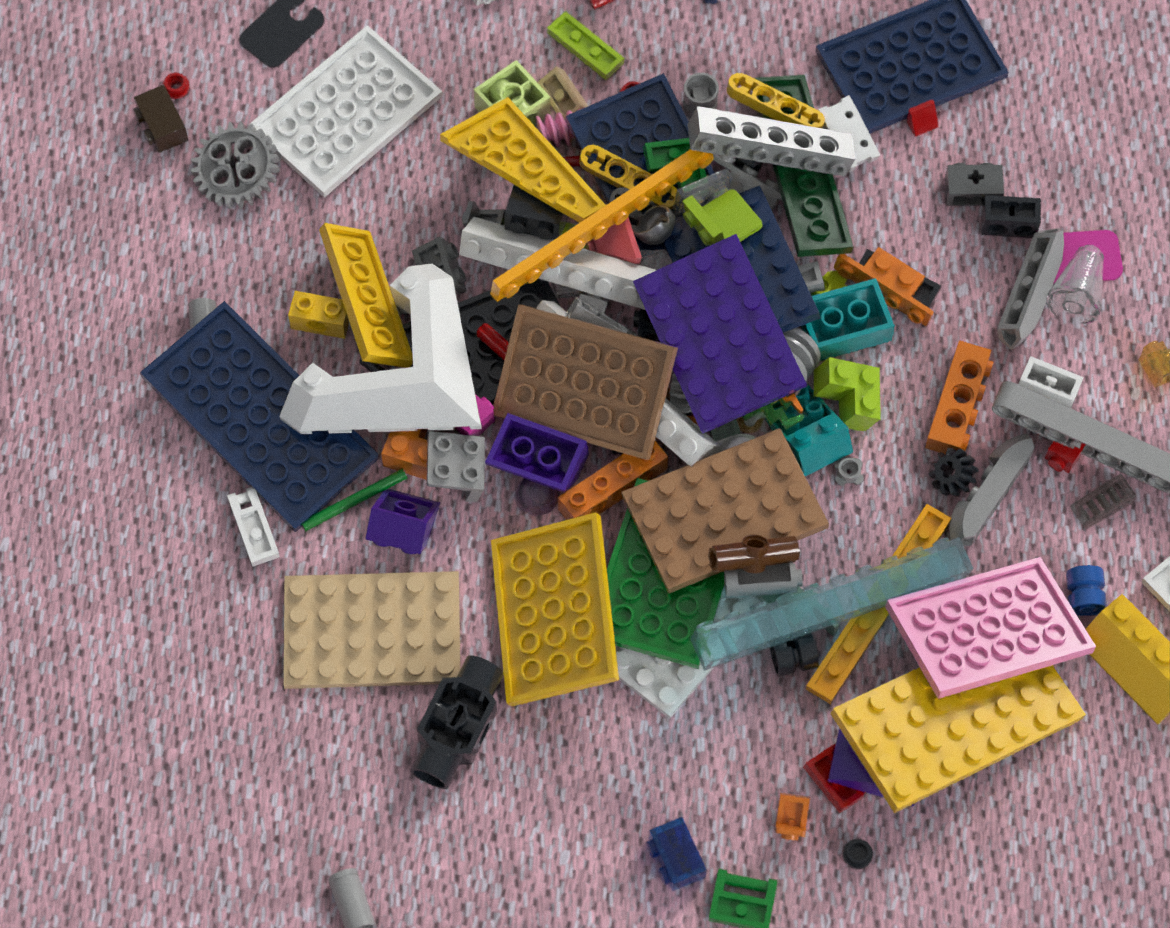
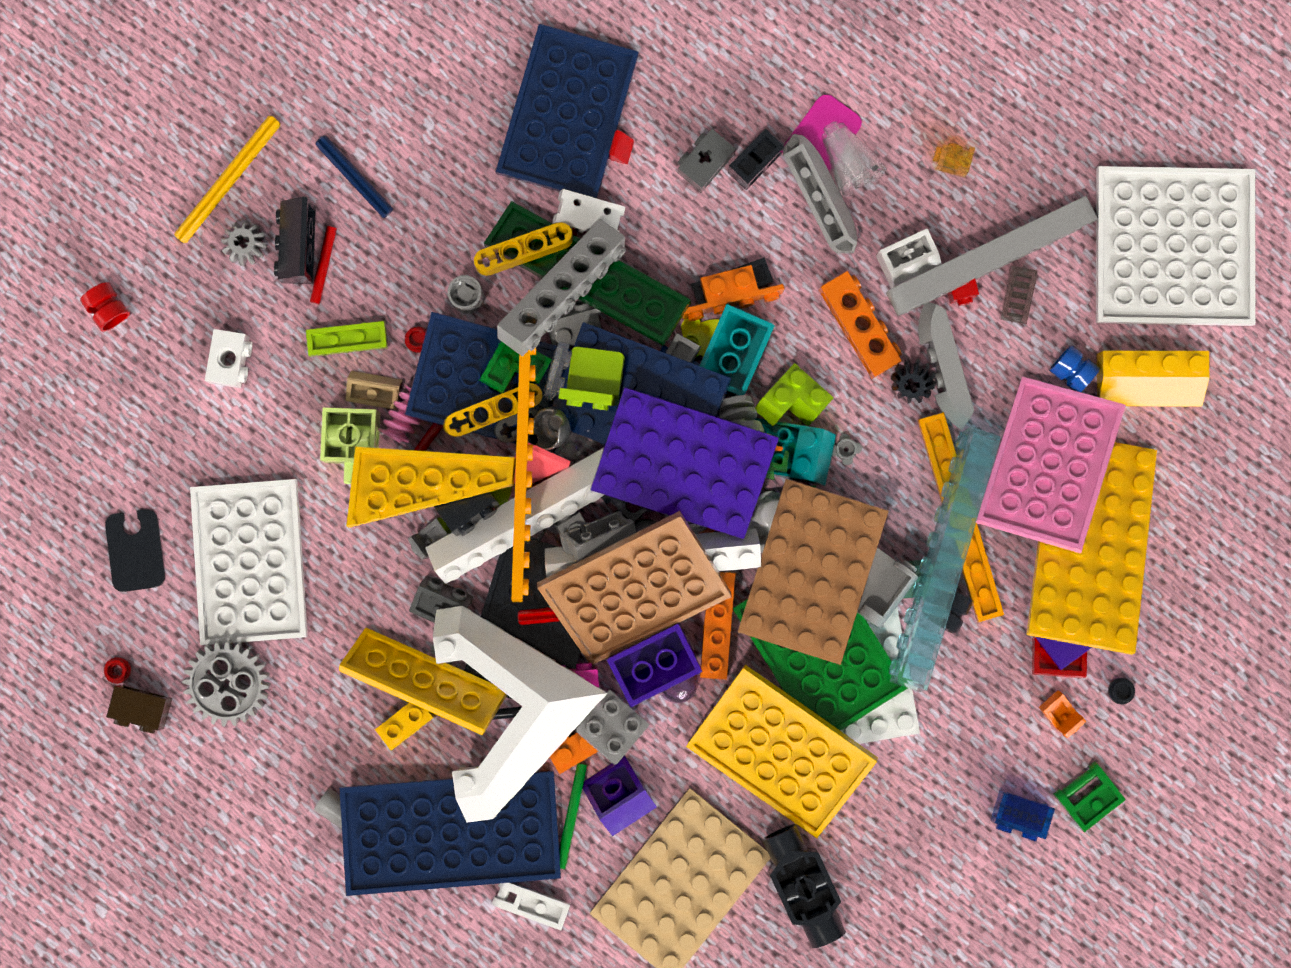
camera: 50 degrees left, 20 degrees up
reddish brown piece [708,535,800,573] -> none

